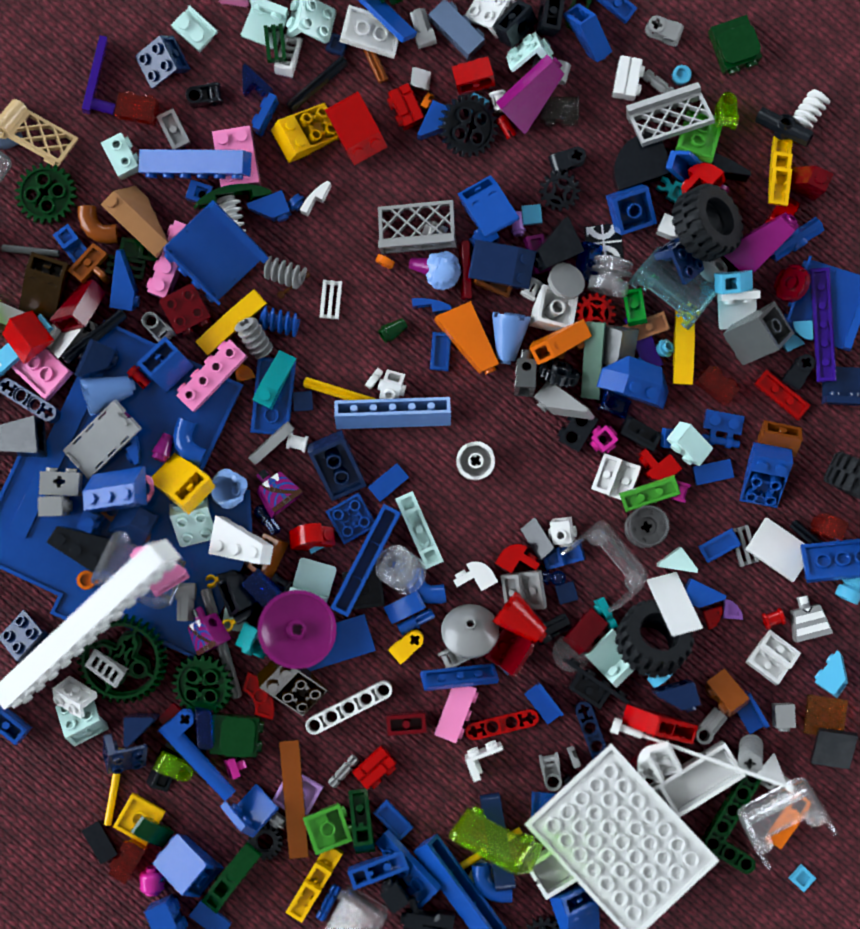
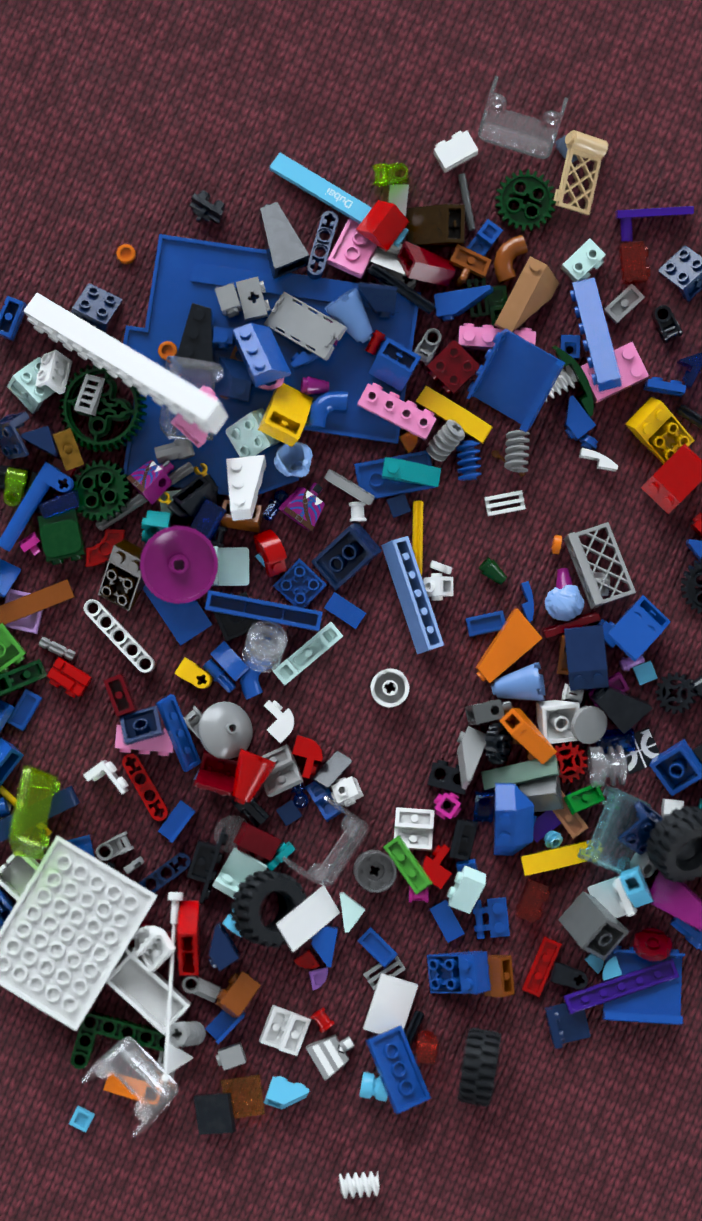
camera: 70 degrees right, 0 degrees up
none -> pearl gold plate [52,428,84,471]
none -> dark blue slope [119,705,165,745]

